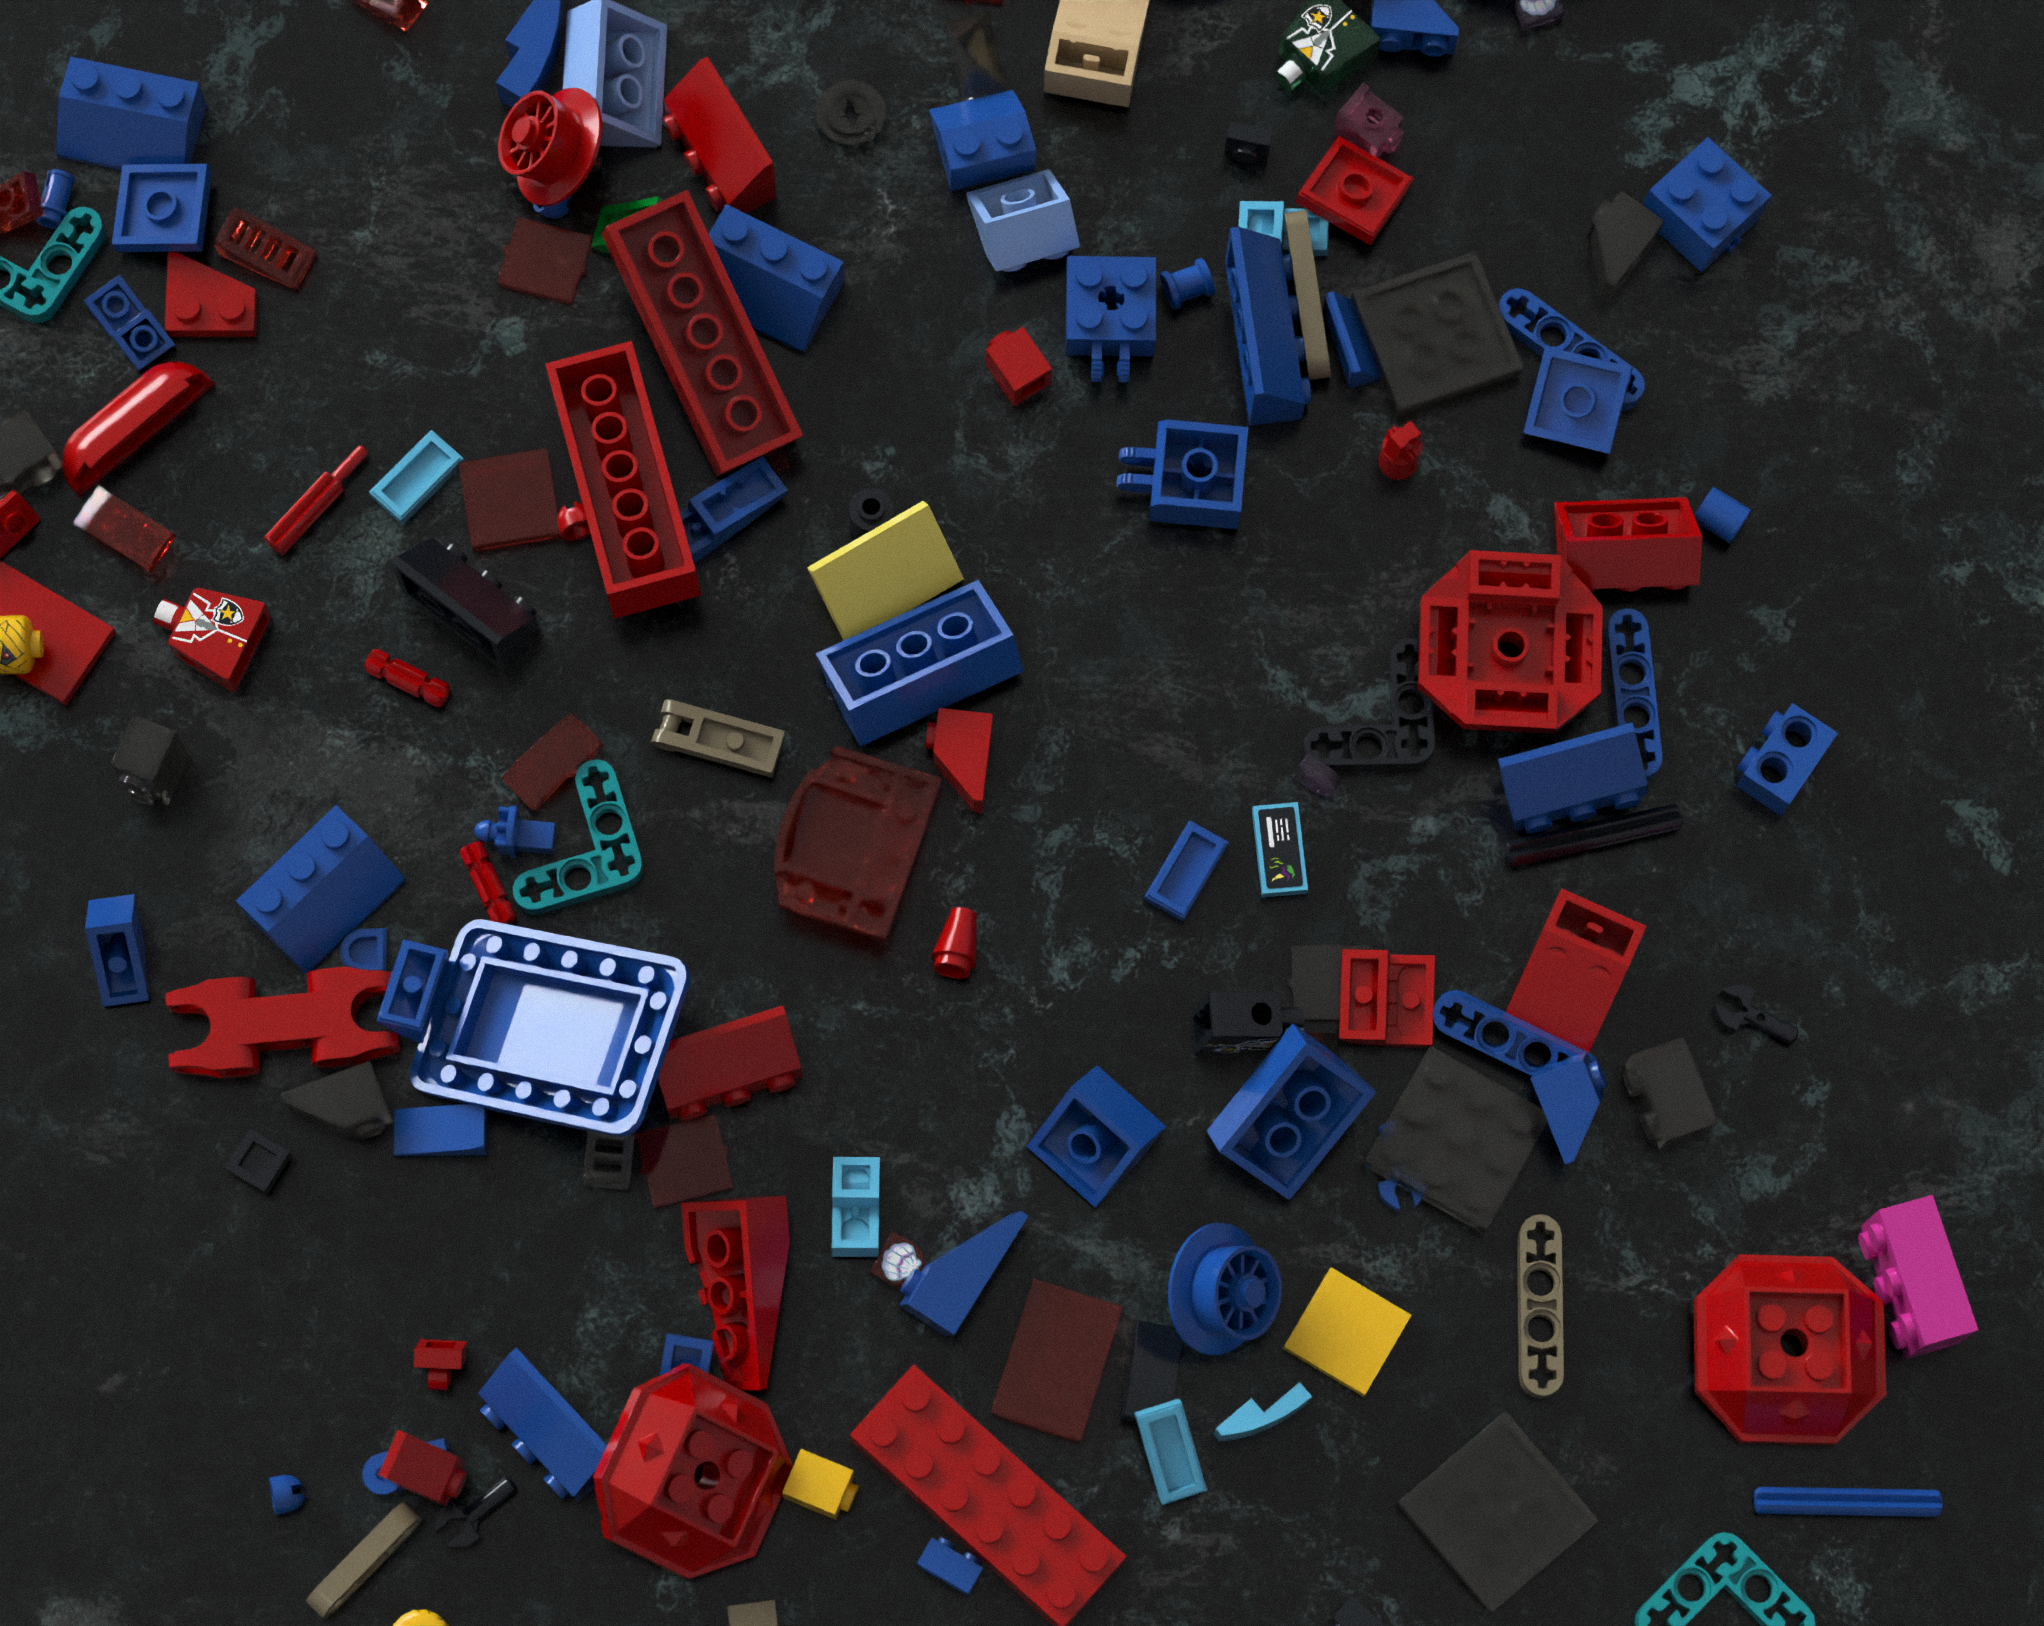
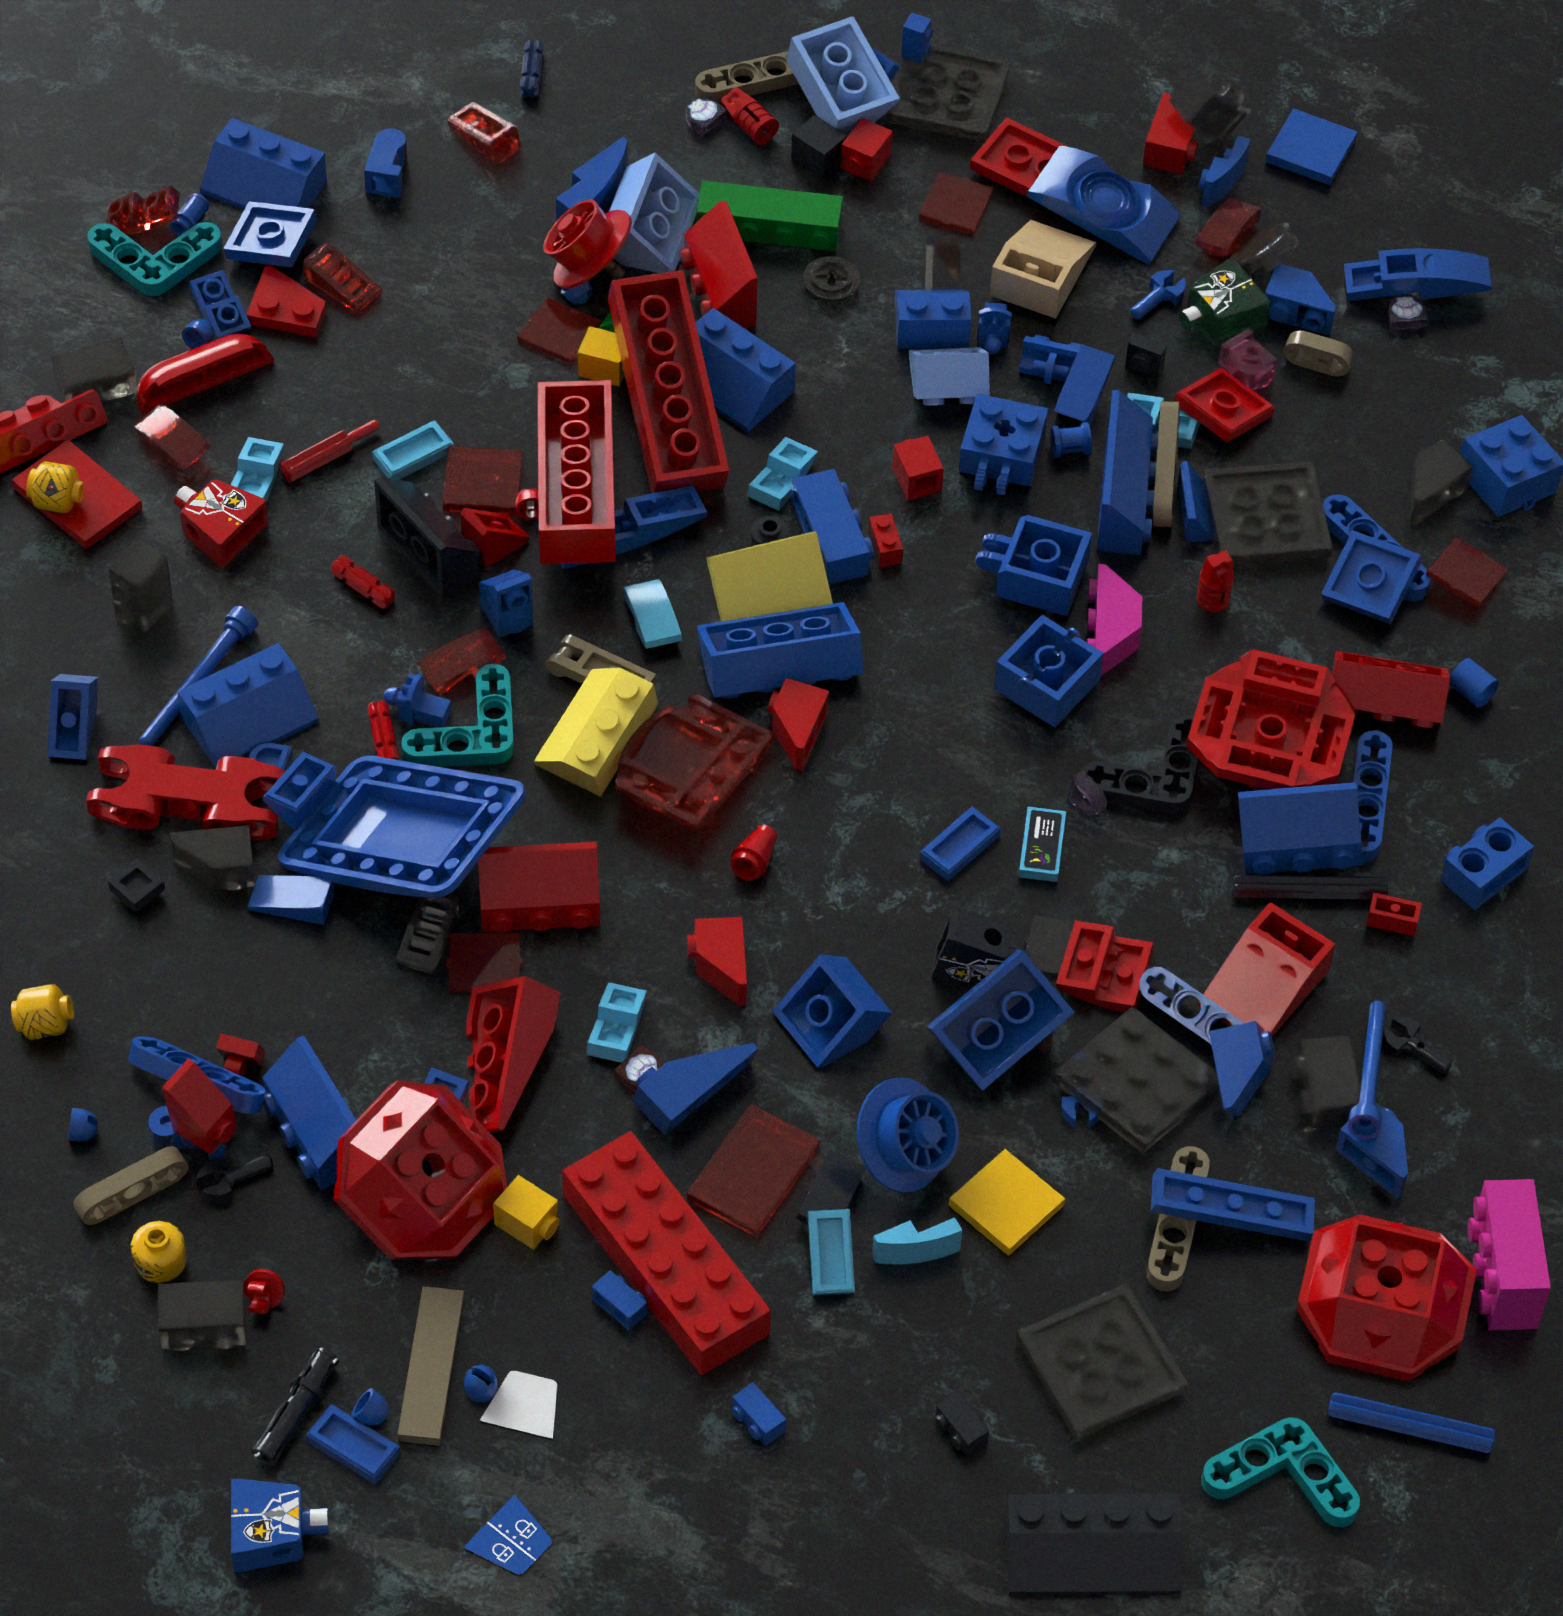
camera: 15 degrees right, 20 degrees down
none -> yellow head [11,984,74,1040]
none -> blue beam [128,1036,265,1114]
none -> blue piece [139,606,258,746]
none -> blue hinge [182,319,214,349]
none -> medium azure slope [231,437,284,503]
none -> blue leg [364,128,407,198]
none -> red slope [460,508,530,569]
none -> blue slope [479,570,533,638]
none -> light yellow slope [534,668,659,797]
none -> yellow brick [578,326,625,386]
none -> medium azure slope [623,579,682,649]
none -> red slope [687,917,747,1006]
none -> green brick [696,180,843,251]
none -> medium azure slope [747,437,818,511]
none -> blue brick [791,469,874,585]
none -> red piece [868,513,903,567]
none -> blue piece [977,302,1012,355]
none -> blue brick [994,615,1103,728]
none -> blue hips [1019,335,1081,385]
none -> blue slope [1054,344,1116,425]
none -> dark pink slope [1087,564,1142,677]
none -> blue bar [1130,270,1185,320]
none -> blue plate [1151,1168,1315,1242]
none -> dark tan beam [1283,330,1354,377]
none -> blue slope [1335,1102,1408,1199]
none -> blue piece [1348,1001,1386,1140]
none -> red piece [1366,892,1422,936]
none -> clear red piece [1425,537,1508,608]

